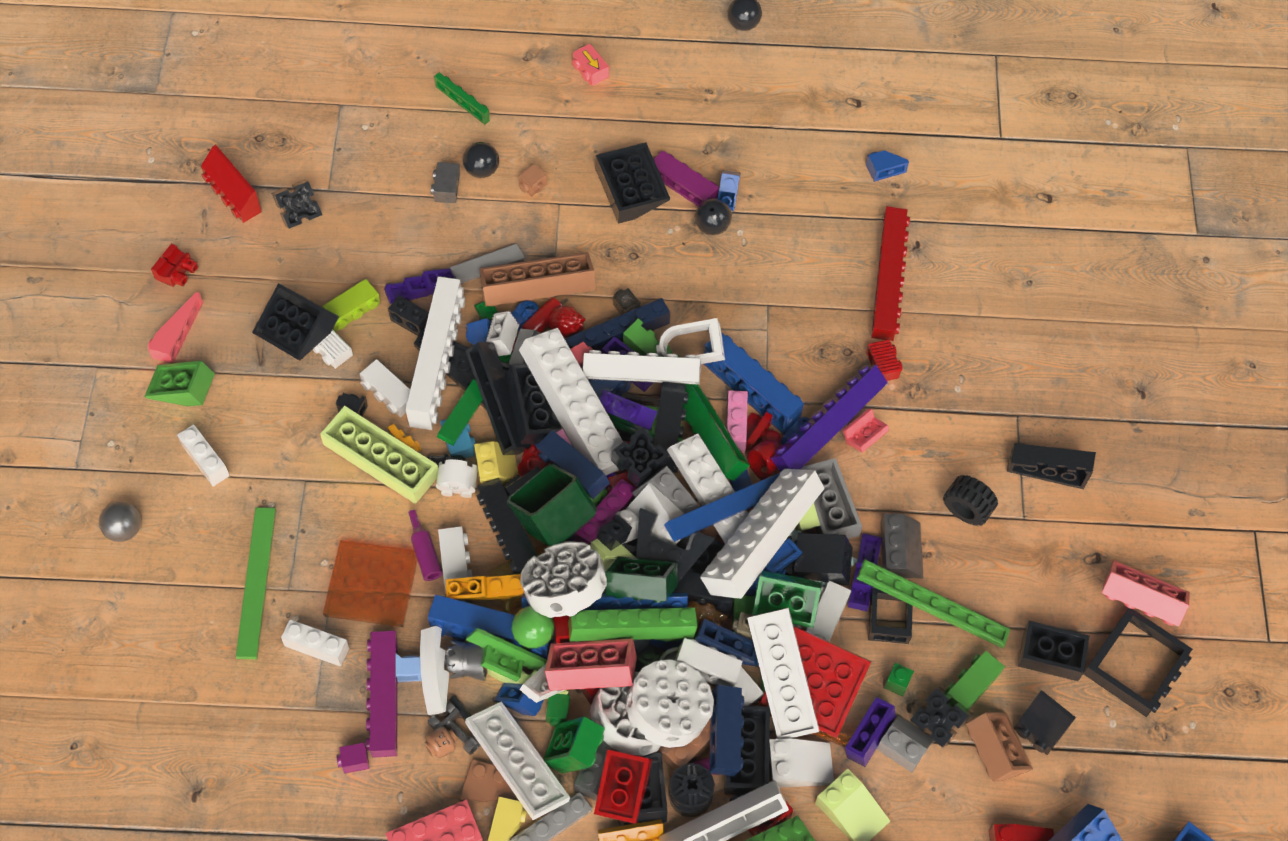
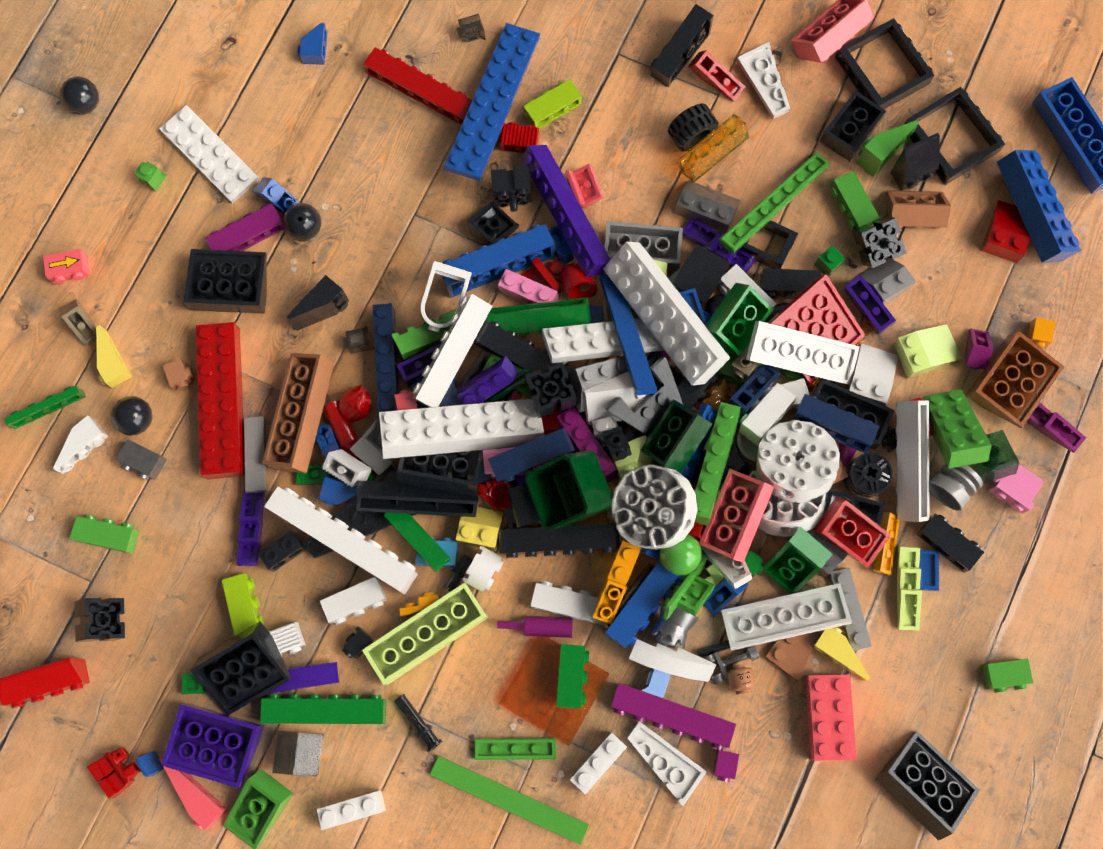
camera: 60 degrees left, 15 degrees up
none -> white slope [53,415,108,474]
none -> dark tan slope [60,299,96,346]
none -> bright green brick [69,514,139,554]
none -> light yellow slope [96,325,132,388]
none -> bright green window [134,161,167,191]
none -> blue slope [136,751,164,777]
none -> white plate [159,105,260,204]
none -> dark purple slope [161,704,264,788]
none -> green plate [182,673,205,695]
none -> red brick [196,322,245,480]
none -> green brick [260,694,387,724]
none -> dark purple slope [267,662,339,694]
none -> clear smoke slope [272,730,324,776]
none -> black slope [287,275,349,331]
none -> black pin [394,694,443,753]
none -> blue plate [444,23,540,182]
none -> clear smoke window [456,14,486,42]
none -> black slope [466,201,519,246]
none -> bright green tile [474,738,556,760]
none -> black brick [491,166,532,212]
none -> lime brick [523,79,582,129]
none -> green brick [556,644,589,709]
none -> white wing [627,721,706,806]
none -> clear yellow brick [678,114,749,183]
none -> red slope [688,50,745,101]
none -> white wing [737,42,790,119]
none -> black brick [760,268,820,300]
none -> bright green slope [857,121,919,177]
none -> black window [904,87,1005,185]

